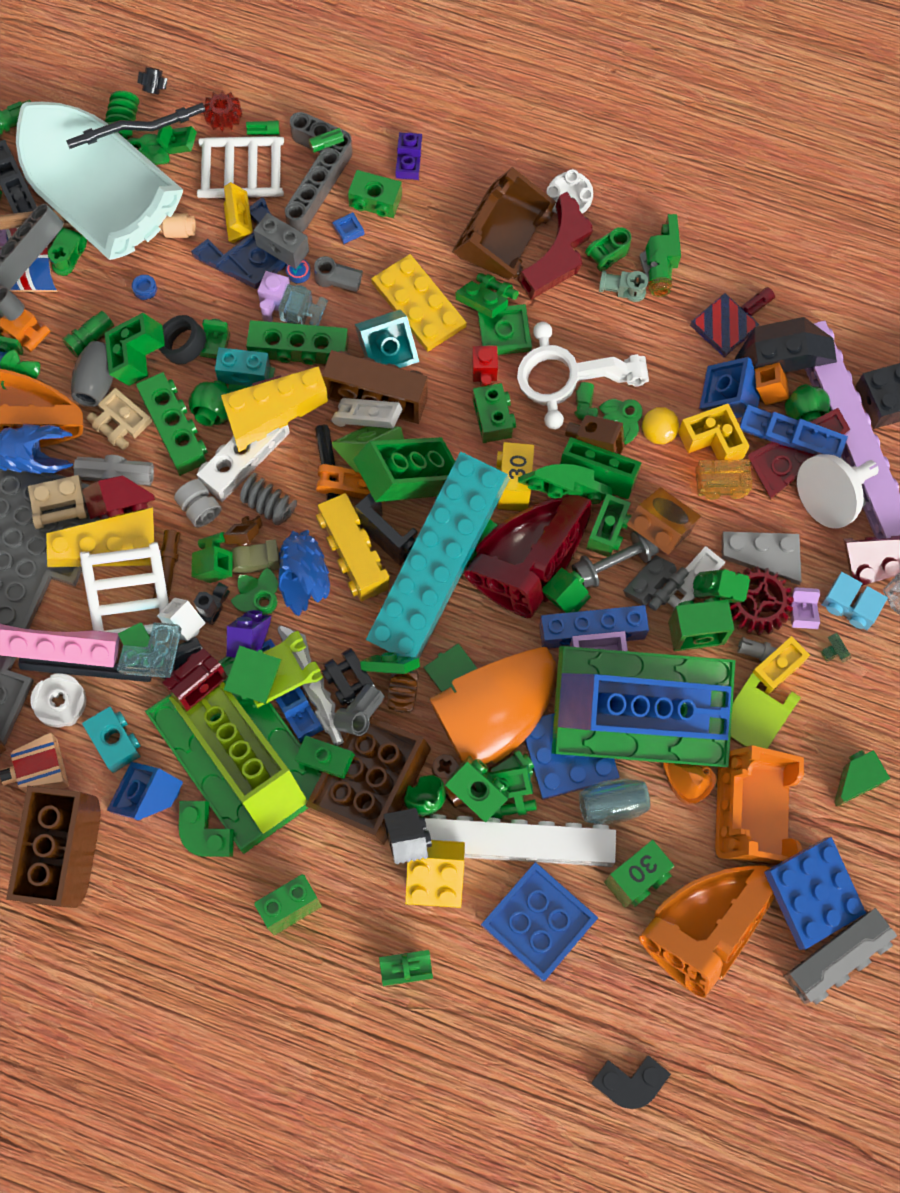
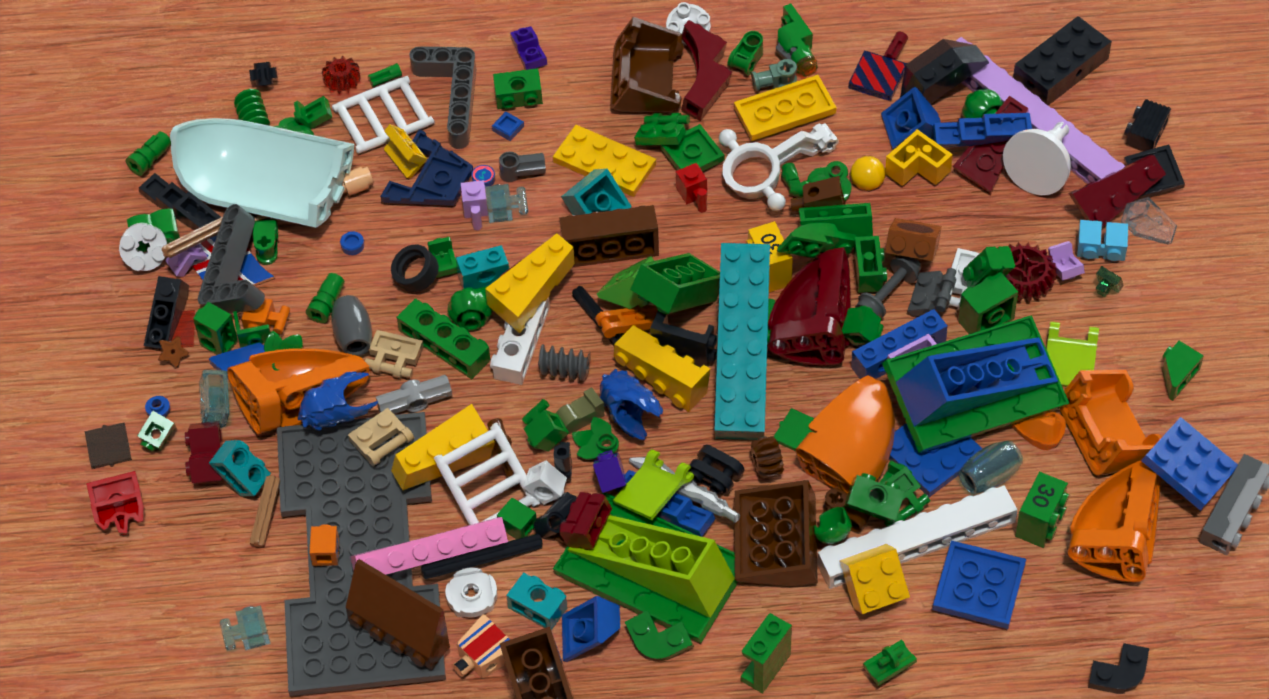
camera: 20 degrees left, 15 degrees down
black bar [66,103,206,150] -> none
dark red slope [82,475,155,520] -> none
green brick [105,313,165,386] -> none
clear light blue plate [117,622,182,678] -> none
light grey wheel [174,479,222,528] -> none
reddish brown plate [224,516,263,546] -> none
green piece [224,646,281,704] -> none
green brick [246,320,349,365] -> none
dark grey brick [254,213,309,269] -> none
green plate [295,736,355,779] -> none
green piece [308,128,344,153] -> none
white plate [331,398,402,428] -> none
dark grey piece [334,684,384,736] -> none
green plate [360,652,420,674] -> none
black brick [383,808,432,865] -> none
green brick [472,383,516,443] -> none
clear yellow brick [695,459,752,500] -> none
light grey wing [721,531,802,585] -> none
light grey pin [737,637,778,662] -> none
yellow panel [753,636,810,695] -> none
orange brick [755,362,789,405] -> none
none -> yellow plate [734,75,837,141]

